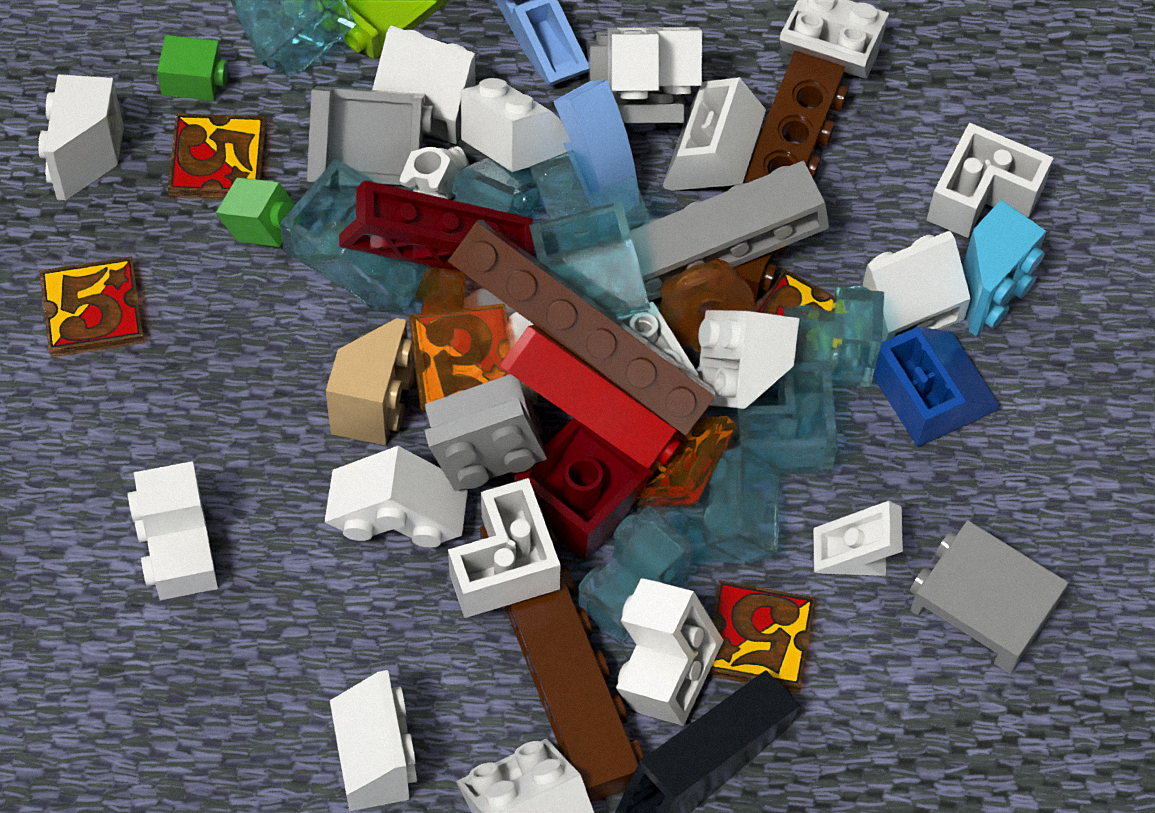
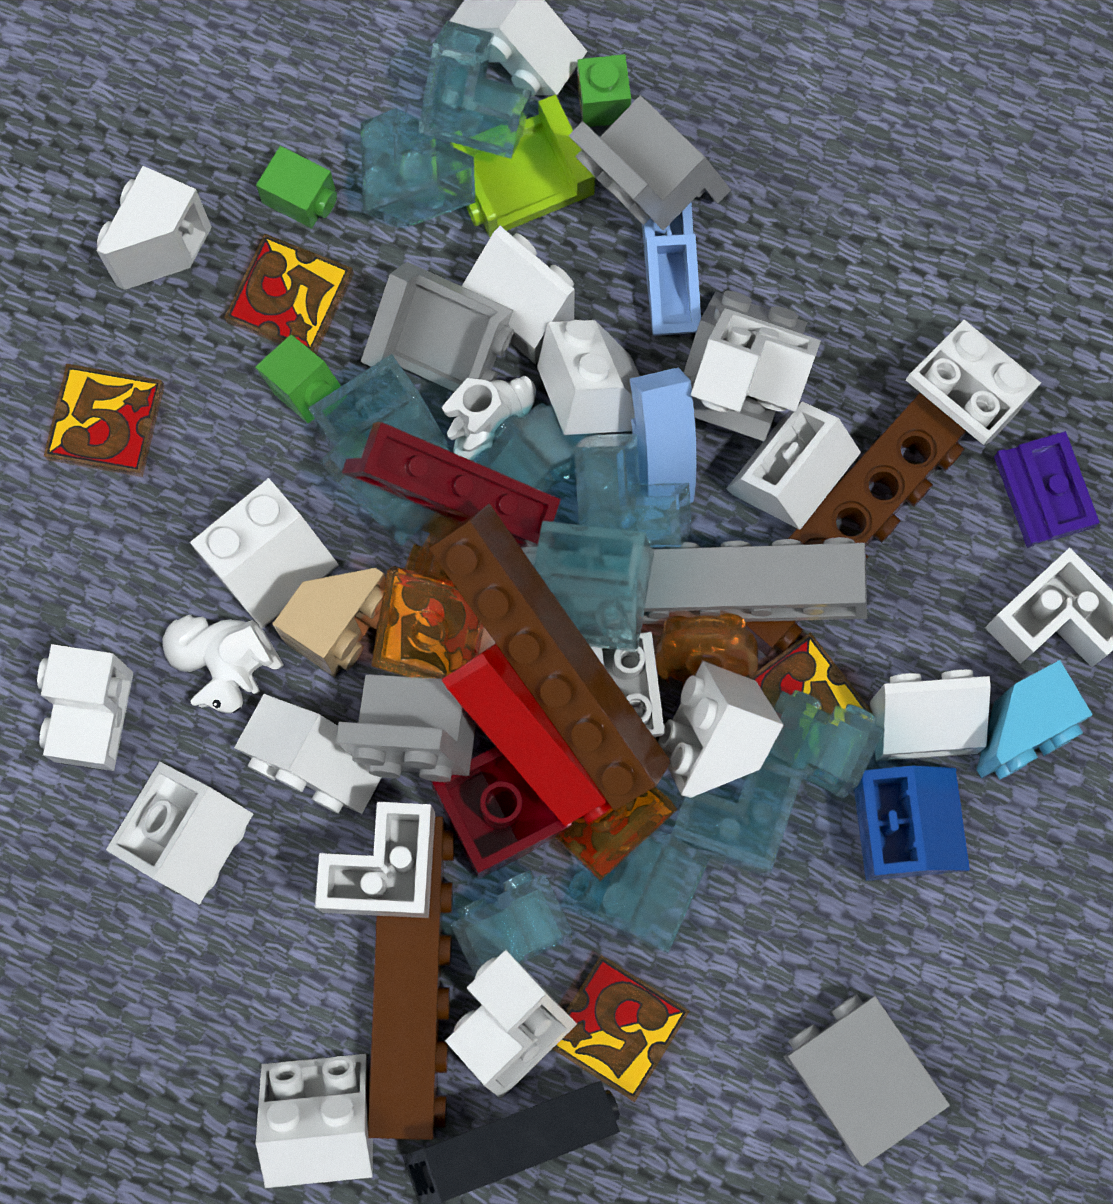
camera: 25 degrees right, 15 degrees up
white slope [330,670,417,811] -> none
white slope [813,501,903,576] -> none
none -> white slope [106,761,253,905]
none -> white animal [162,615,284,713]
none -> white slope [190,478,339,629]
none -> dark purple plate [994,431,1100,548]

